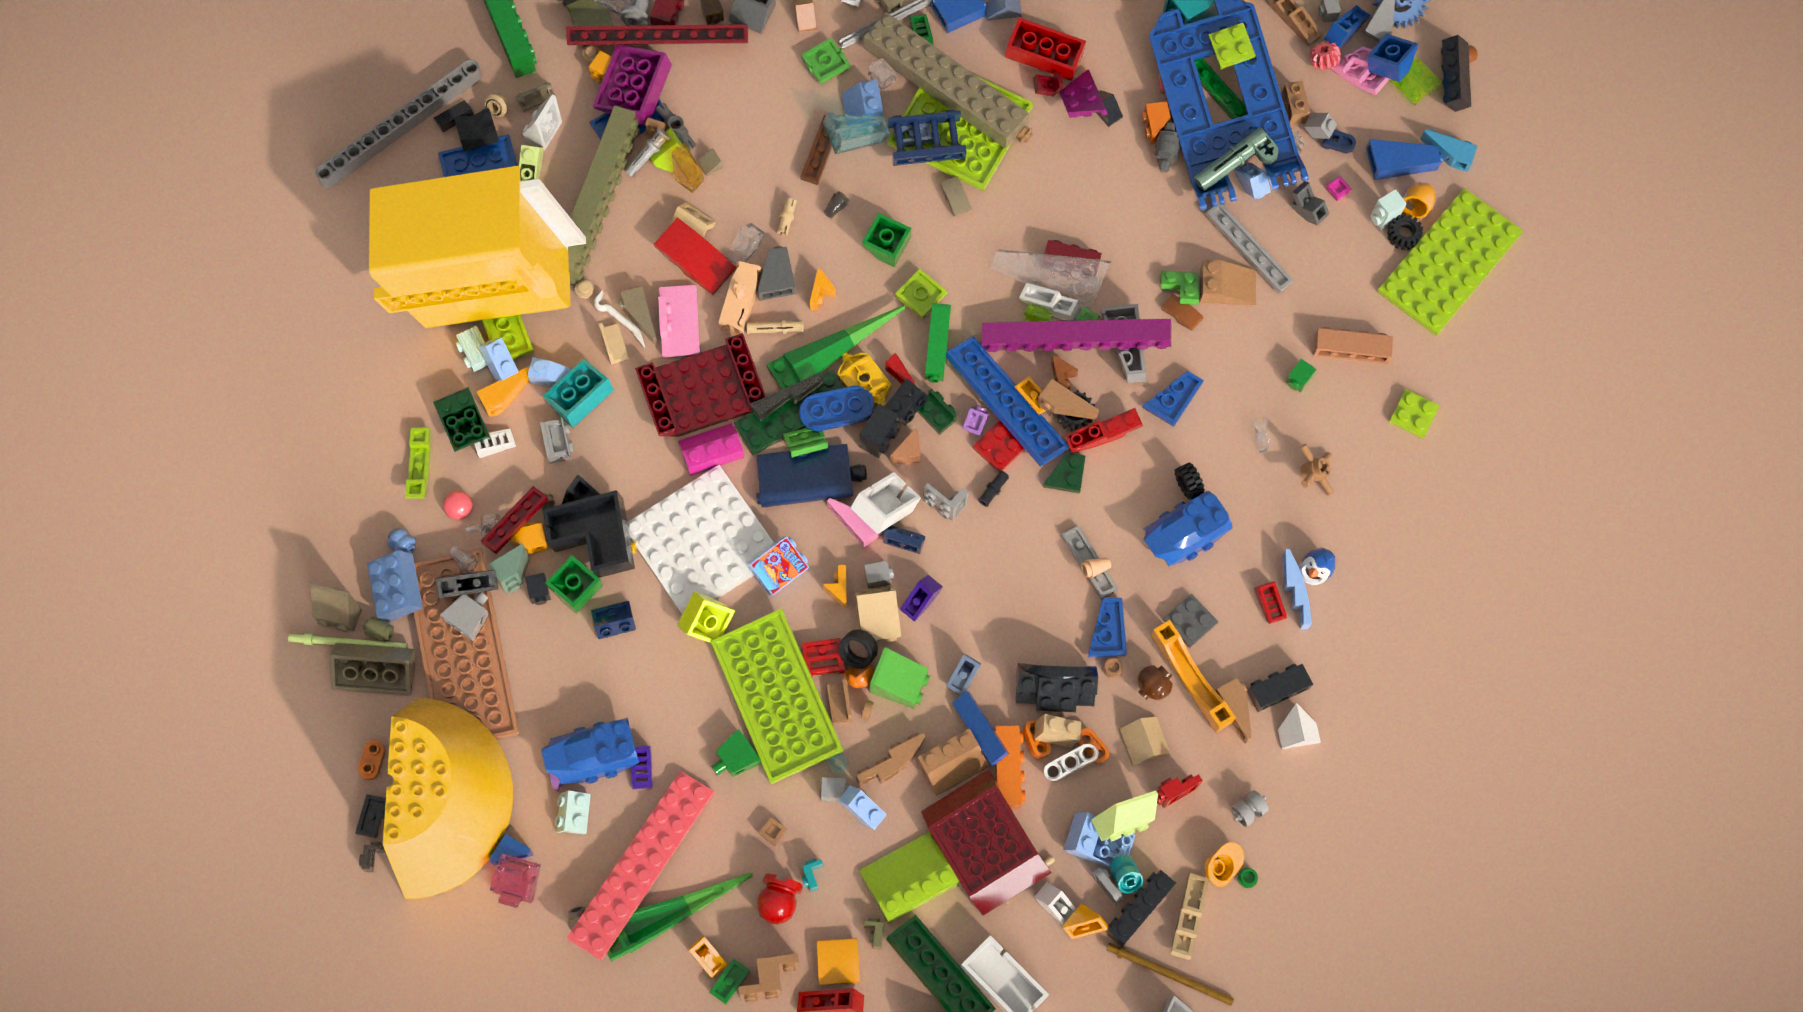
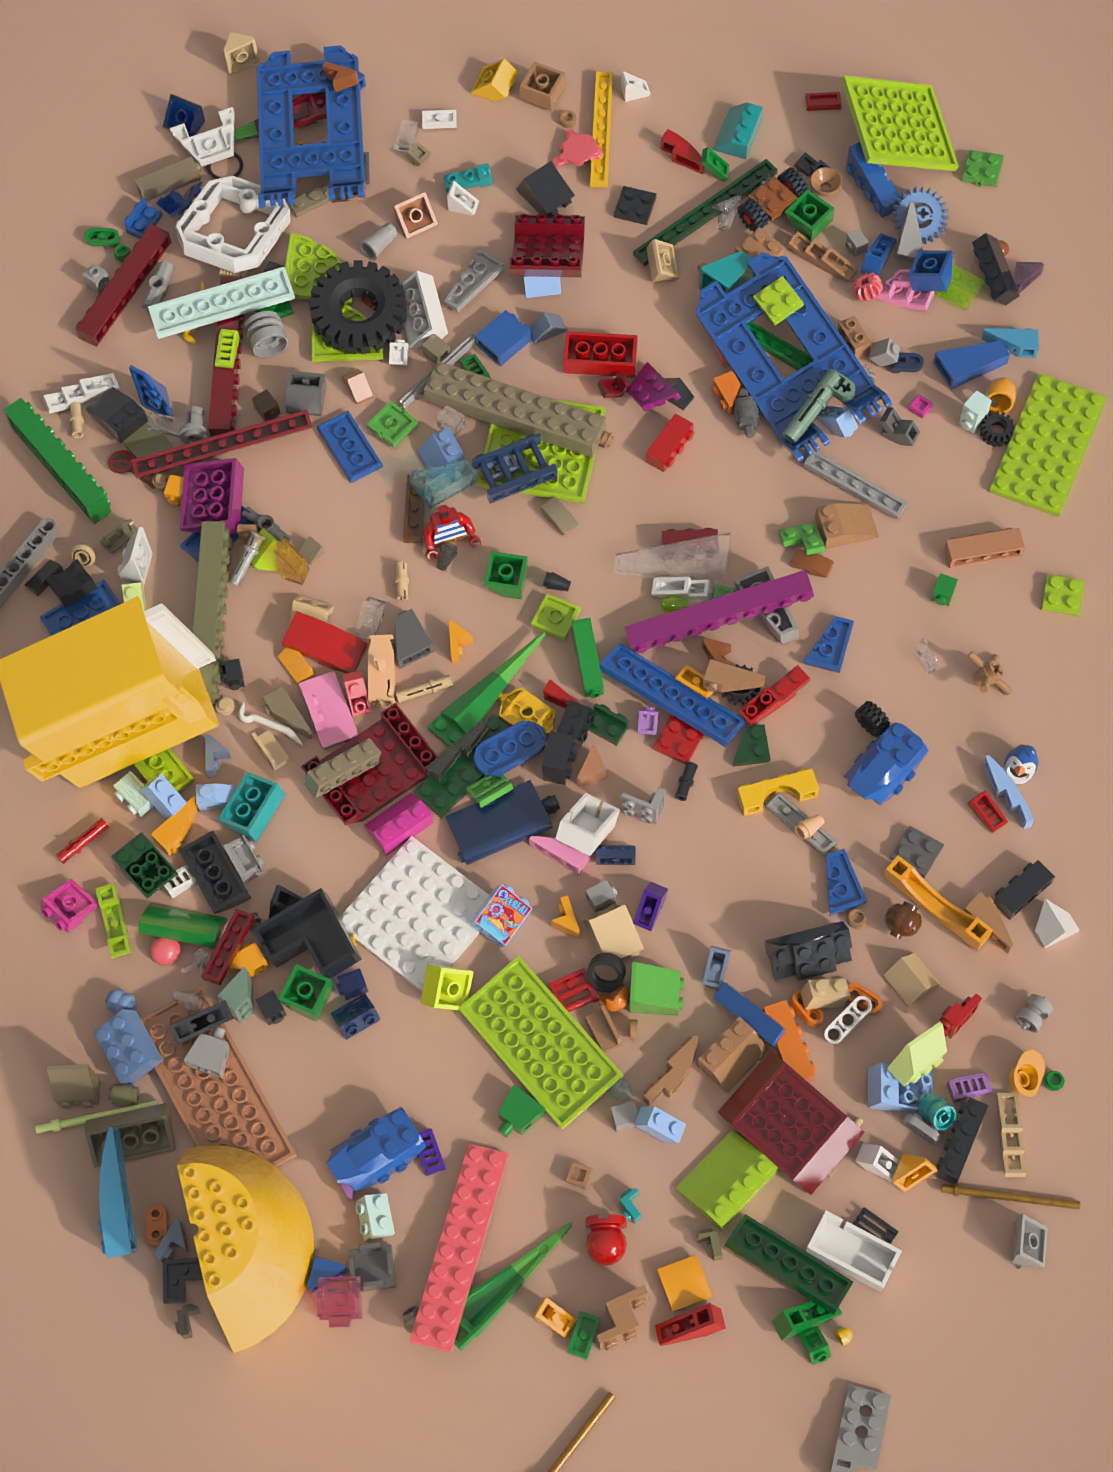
camera: 10 degrees left, 5 degrees down
none -> dark pink plate [41,879,98,933]
none -> red pin [55,818,109,864]
none -> dark azure slope [98,1127,138,1258]
none -> piece [108,450,155,489]
none -> green slope [138,903,227,948]
none -> sand blue slope [153,1218,189,1263]
none -> black slope [179,830,251,914]
none -> sand blue slope [205,735,231,778]
none -> black brick [220,658,245,690]
none -> light orange slope [277,647,314,685]
none -> dark tan brick [304,738,381,799]
none -> blue tile [317,411,383,483]
none -> clear blue brick [336,968,368,1000]
none -> coral slope [343,670,371,717]
none -> dark grey panel [349,1242,396,1293]
none -> red torso [423,505,481,561]
none -> black cone [543,571,571,592]
none -> red brick [645,413,695,472]
none -> yellow arch [737,769,819,816]
none -> black tile [852,1207,899,1244]
none -> medium lavender slope [947,1072,993,1103]
none -> clear purple slope [1014,262,1044,293]

